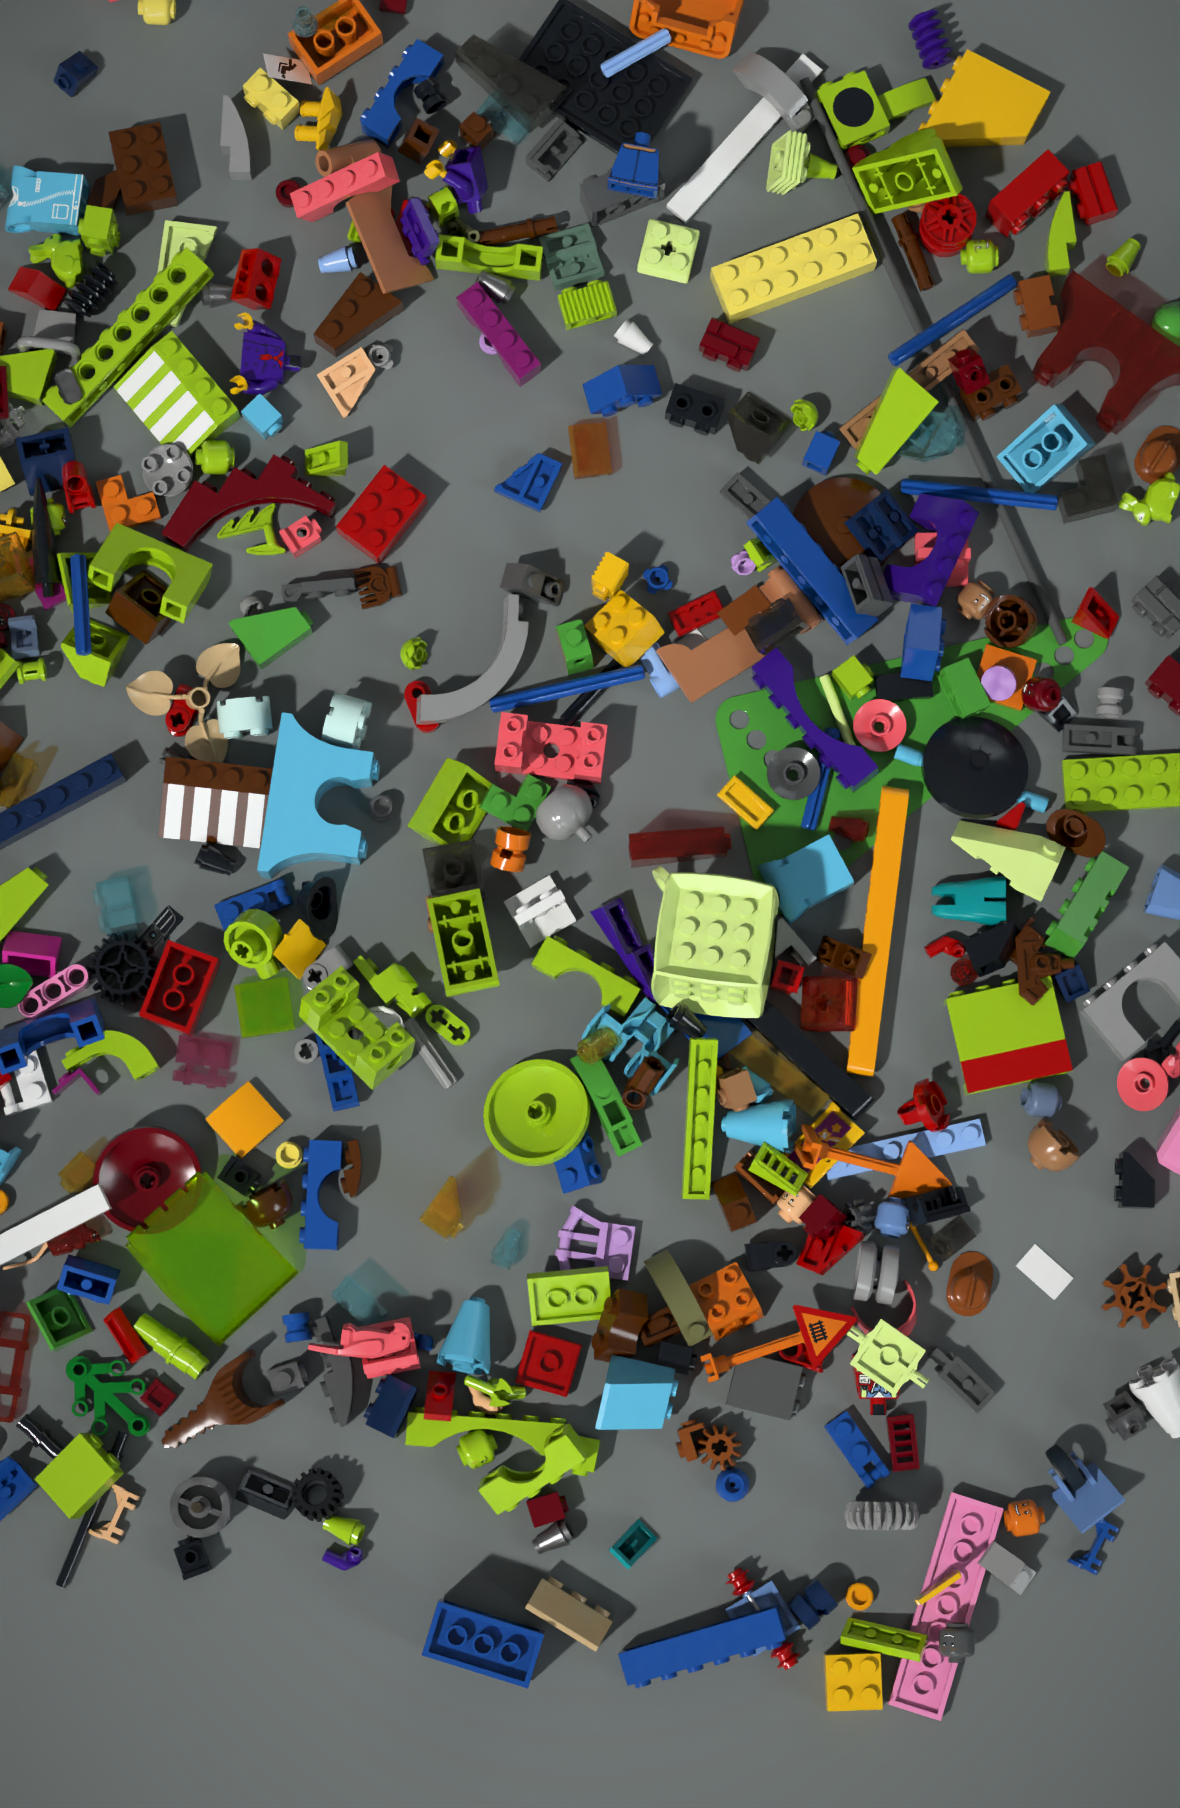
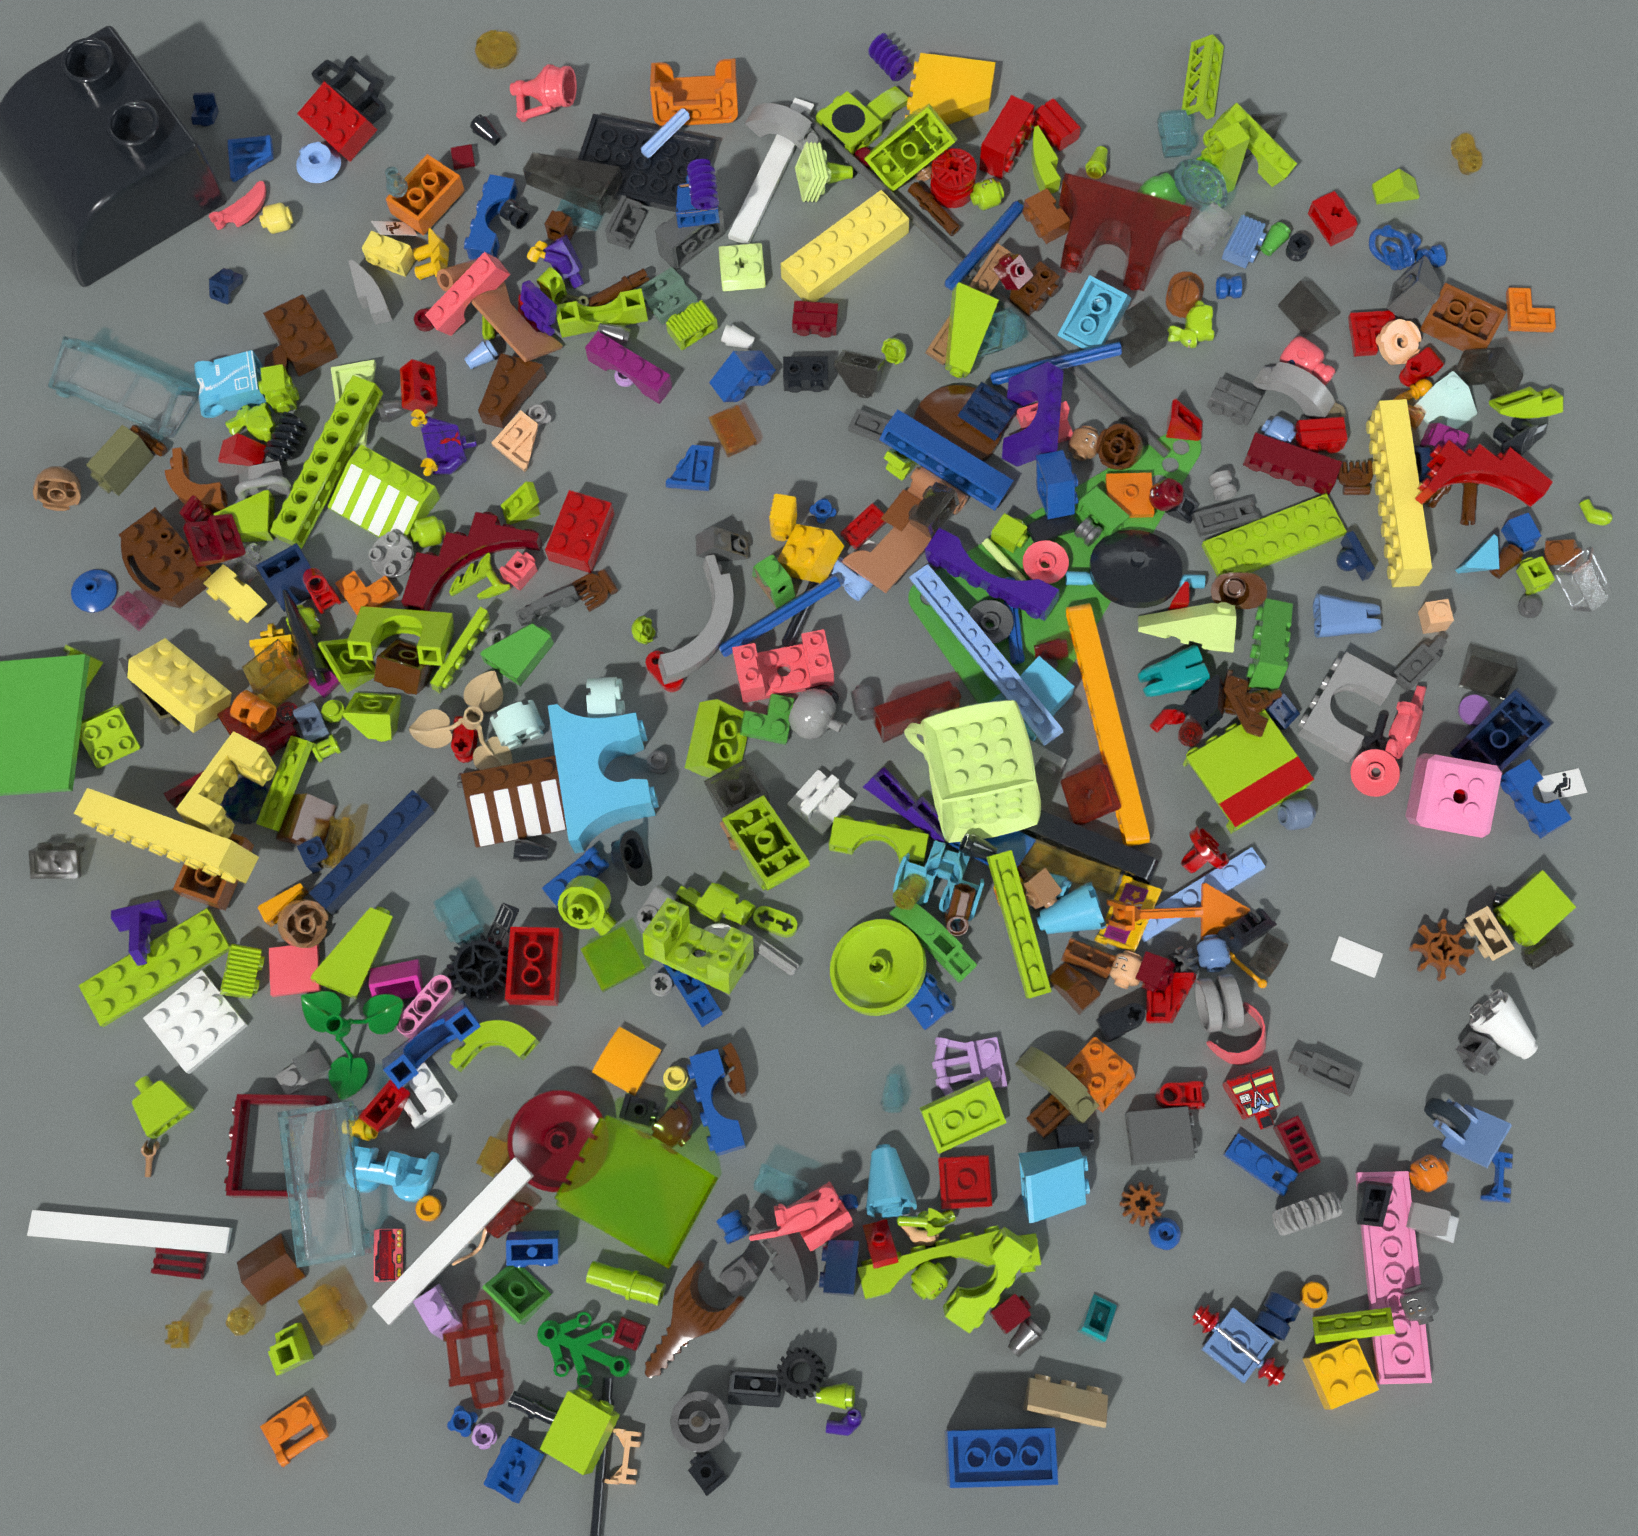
camera: 15 degrees left, 10 degrees down
magenta bracket [52,1068,102,1096] -> none
flat silver piece [54,369,83,405] -> none
blue axle [70,554,92,656] -> none
red tile [103,1307,148,1365] -> none
clear pink plate [173,1035,233,1089] -> none
medium azure brick [241,394,284,439] -> none
yellow piece [272,919,326,980] -> none
reddish brown brick [397,117,439,164] -> none
clear yellow slope [419,1176,464,1241] -> none
orange wheel [490,826,531,872] -> none
reddish brown brick [591,1288,649,1363] -> none
blue brick [618,1605,787,1688] -> none
dark orange bracket [676,1419,705,1462] -> none
orange piece [700,1305,857,1384] -> none
yellow tile [717,775,774,831] -> none
lavender plate [731,550,756,575] -> none
lime slope [748,1142,808,1196] -> none
red brick [770,960,805,995] -> none
blue brick [802,431,841,476] -> none
reddish brown slope [816,935,872,979] -> none
dark grey brick [841,554,893,617] -> none
yellowish green plate [846,1319,929,1396] -> none
yellow piece [915,1570,962,1605] -> none
dark orange piece [946,1252,993,1316] -> none
piece [981,665,1017,701] -> none
medium nougat cylinder [1027,1119,1081,1172] -> none
black slope [1114,1152,1155,1209] -> none
none -> lime plate [321,700,345,723]
none -> lime plate [430,607,490,693]
none -> dark purple piece [687,159,719,210]
none -> flat silver brick [851,684,878,721]
none -> light blue plate [909,564,1063,746]
none -> flat silver wheel [1074,517,1103,547]
none -> black slope [1356,1181,1393,1227]

